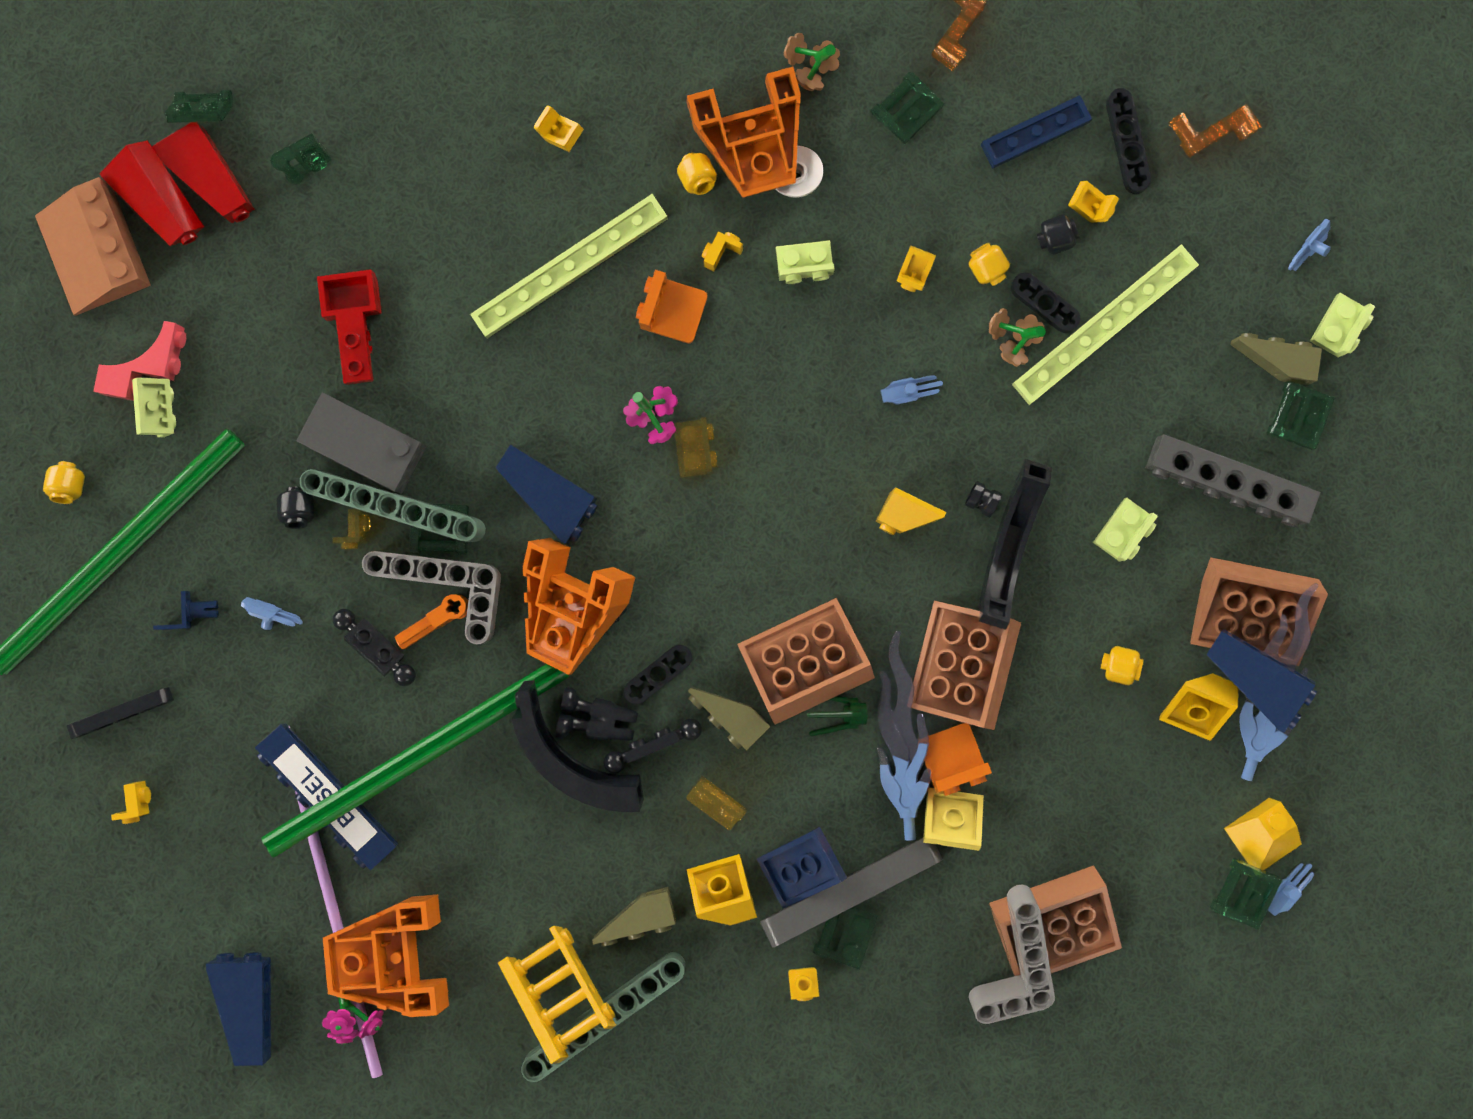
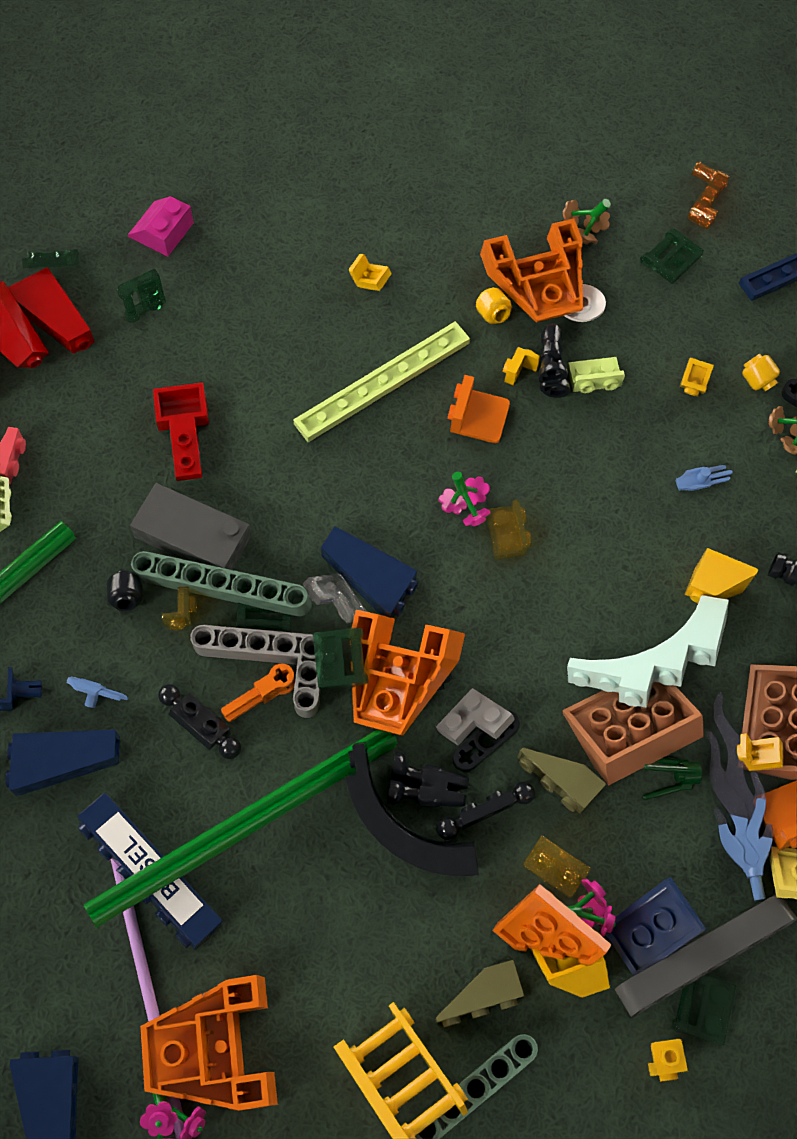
camera: 10 degrees left, 20 degrees down
none -> dark blue slope [5,730,120,796]
none -> dark pink slope [128,196,194,257]
none -> clear plate [303,574,367,624]
none -> clear green plate [313,628,368,689]
none -> light grey plate [436,688,515,745]
none -> orange plate [492,884,611,965]
none -> black piece [539,323,570,398]
none -> dark pink plant [566,879,616,937]
none -> light aqua arch [567,595,729,707]
none -> yellow bracket [737,733,783,771]

